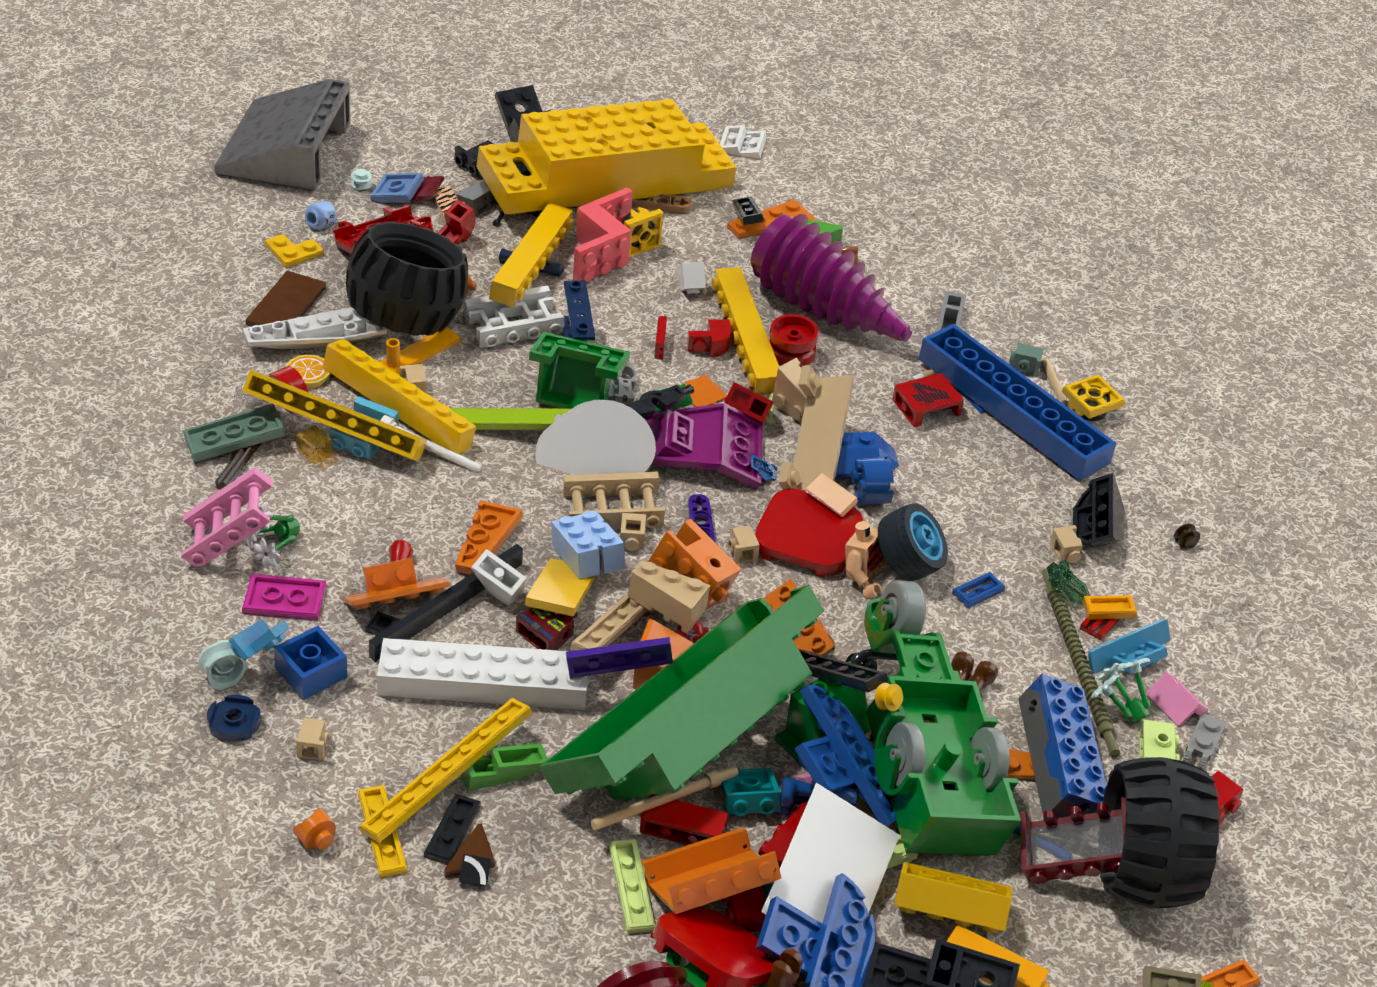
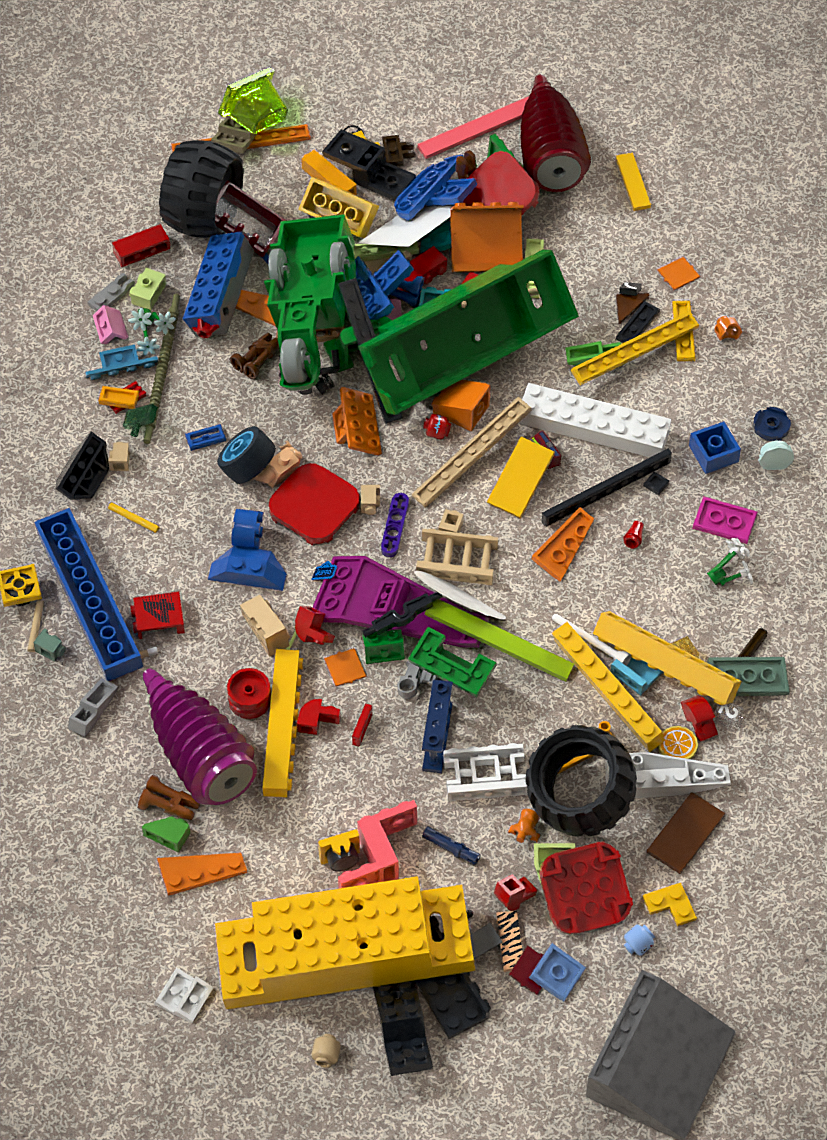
camera: 160 degrees left, 15 degrees up
bright pink fence [181,467,273,567] -> none
dark azure bracket [229,619,290,661] -> none
tan brick [296,718,329,761] -> none
orange bracket [343,558,450,609] -> none
light aqua wheel [351,169,372,190] -> none
tan brick [400,364,426,393] -> none
white slope [471,549,527,606] -> none
yellow brick [489,202,574,307] -> none
light blue piece [551,511,625,579] -> none
dark purple plate [566,637,673,678] -> none
tan wedge [628,560,711,634] -> none
orange torso [648,519,742,610] -> none
white slope [675,262,706,295] -> none
black tile [732,196,764,225] -> none
tan bracket [778,365,854,491] -> none
light nougat tile [806,473,858,517] -> none
yellow wheel [875,683,903,711] -> none
dark brown wheel [1174,523,1200,548] -> none
none -> yellow bar [108,502,160,533]
none -> orange piece [657,257,700,290]

